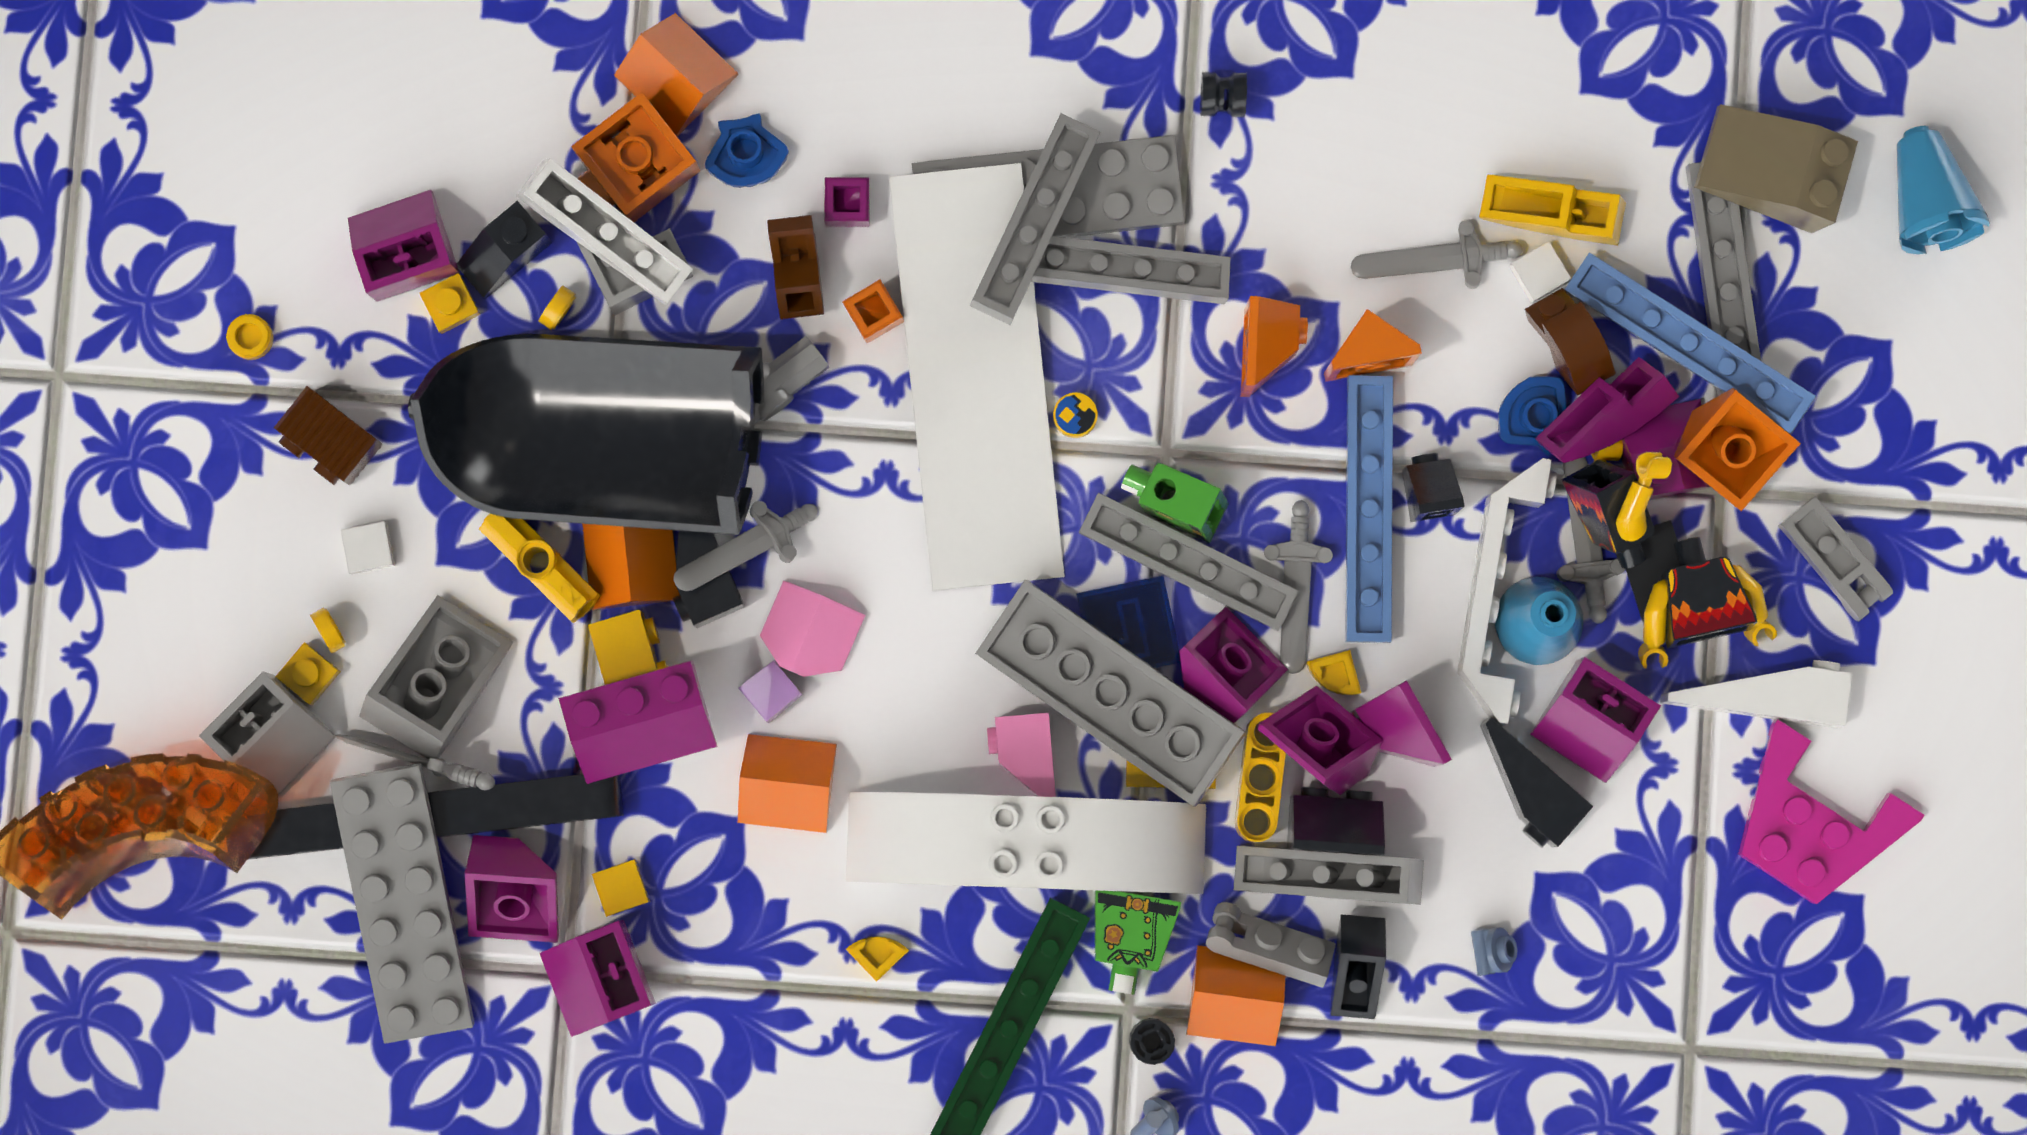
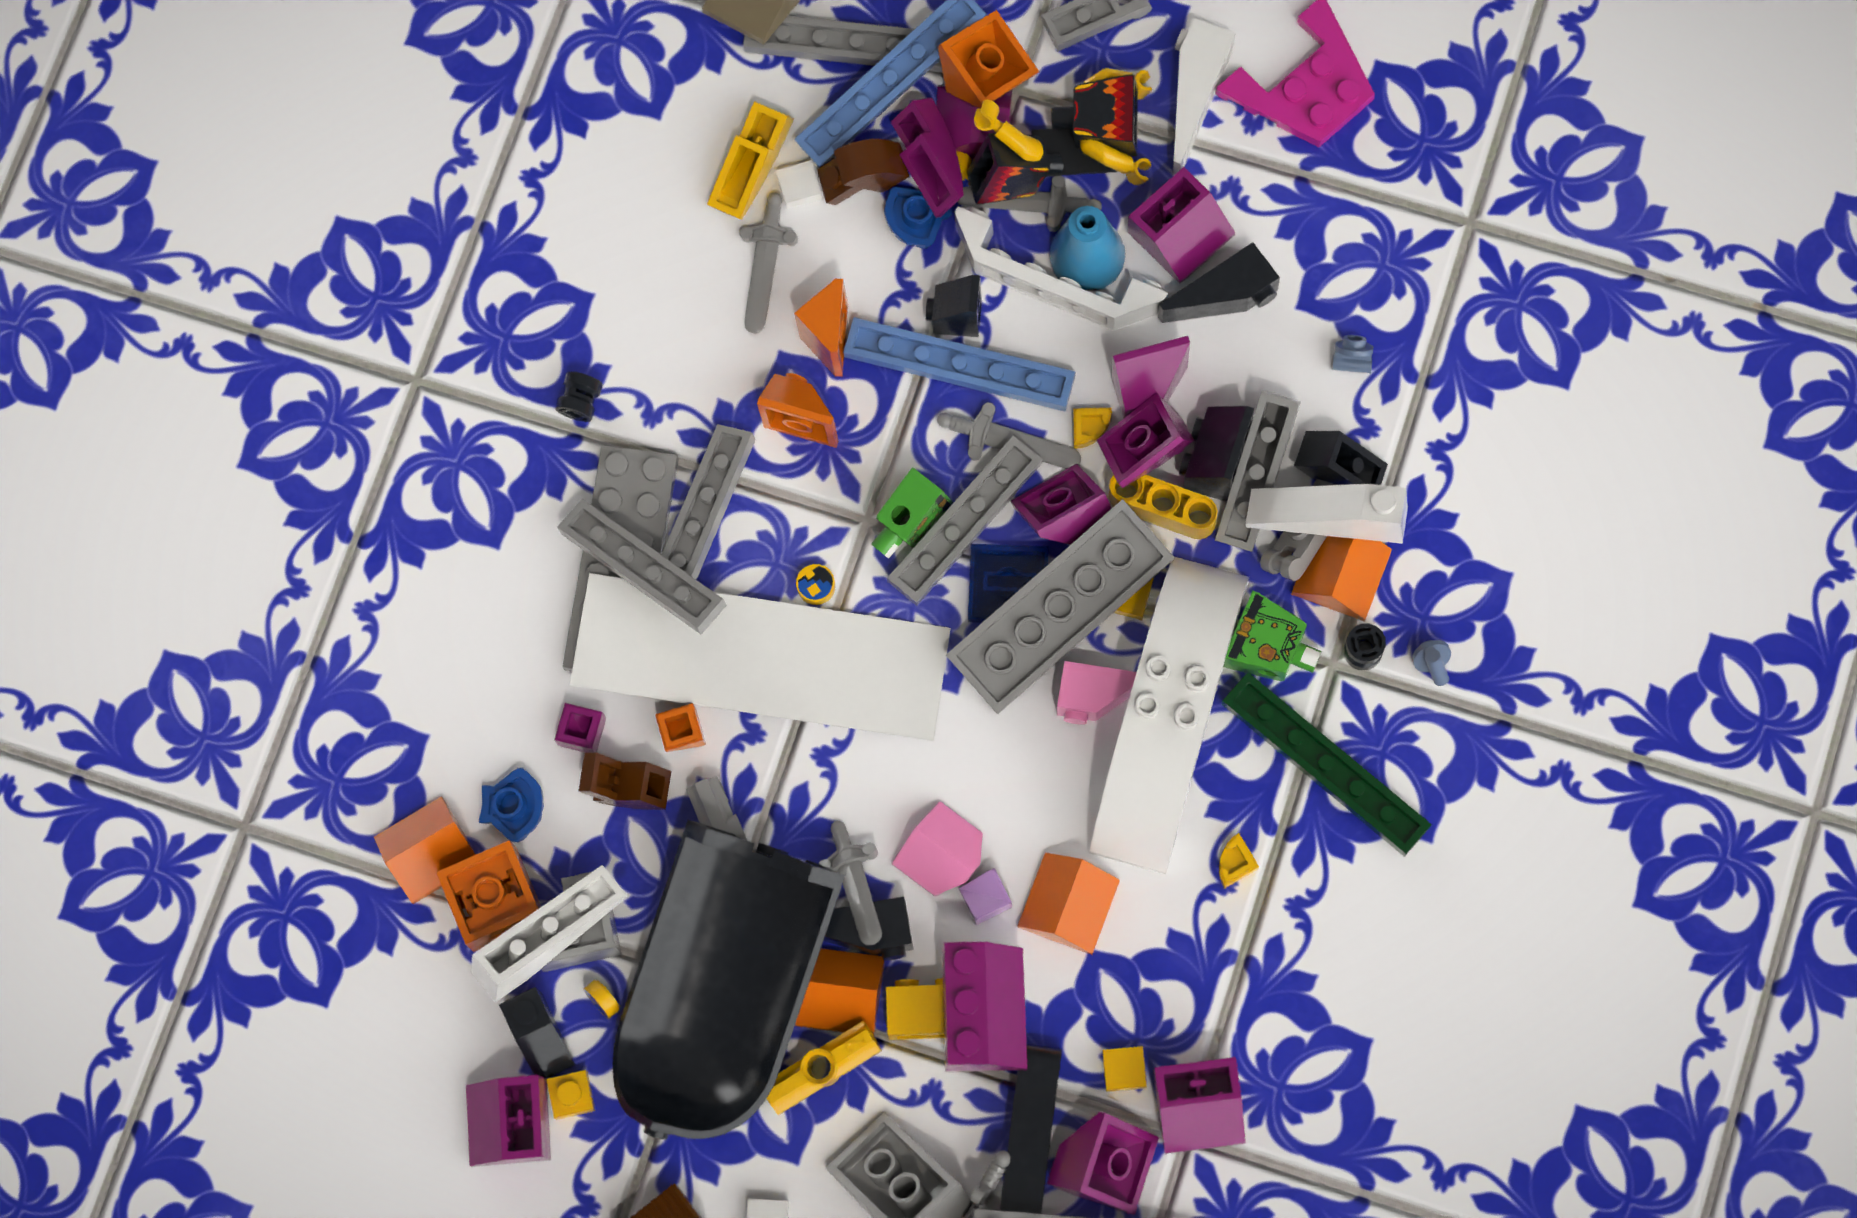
camera: 65 degrees left, 10 degrees down
none -> white slope [1246,484,1408,544]

